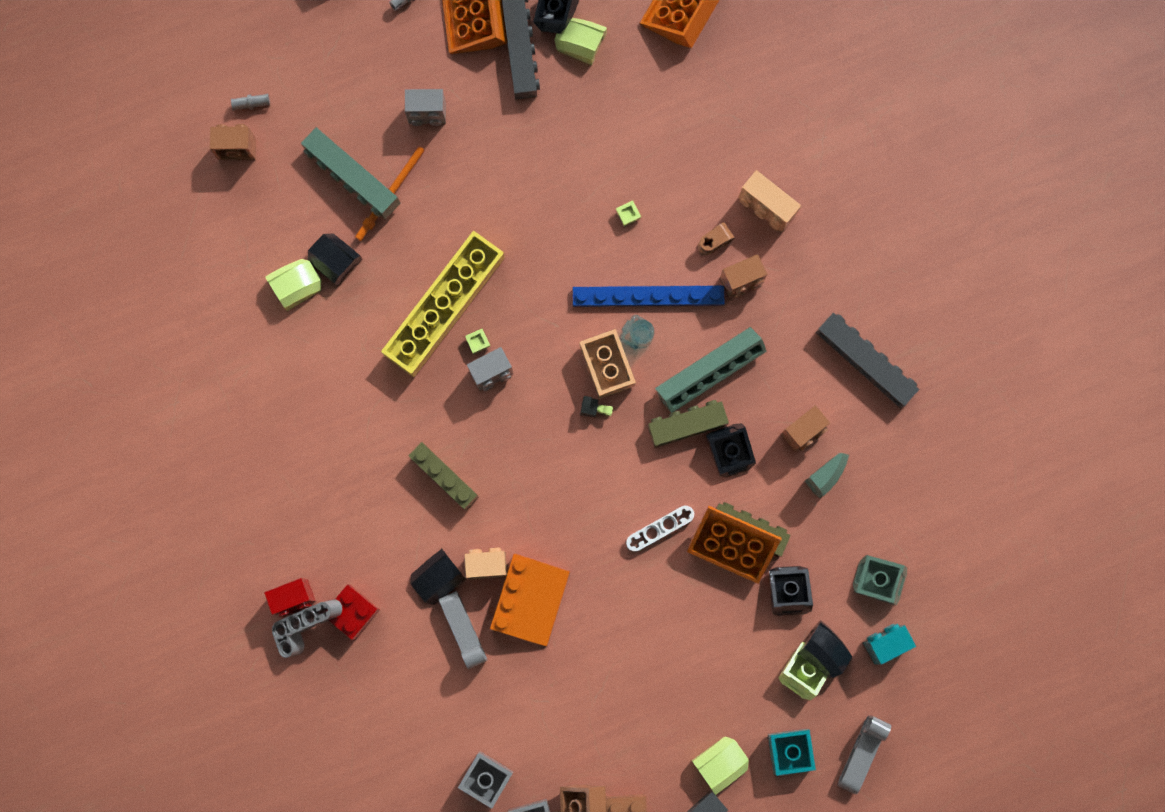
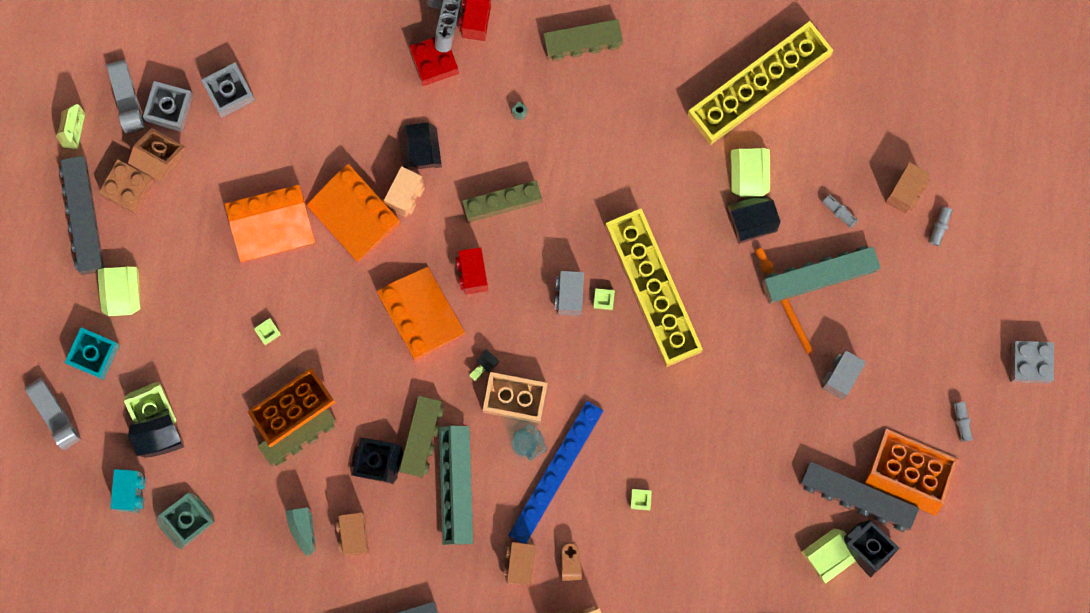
camera: 120 degrees right, 0 degrees up
light grey beam [439,591,488,670] -> none
white beam [626,506,694,552] -> none
black slope [769,566,813,616] -> none
none -> orange slope [225,184,315,263]
none -> yellowish green plate [254,318,281,345]
none -> orange slope [376,267,465,361]
none -> red brick [456,247,488,295]
none -> sand green hose [512,102,527,120]
none -> olive brick [544,19,623,61]
none -> light yellow brick [687,21,834,145]
none -> light grey pin [822,194,859,229]

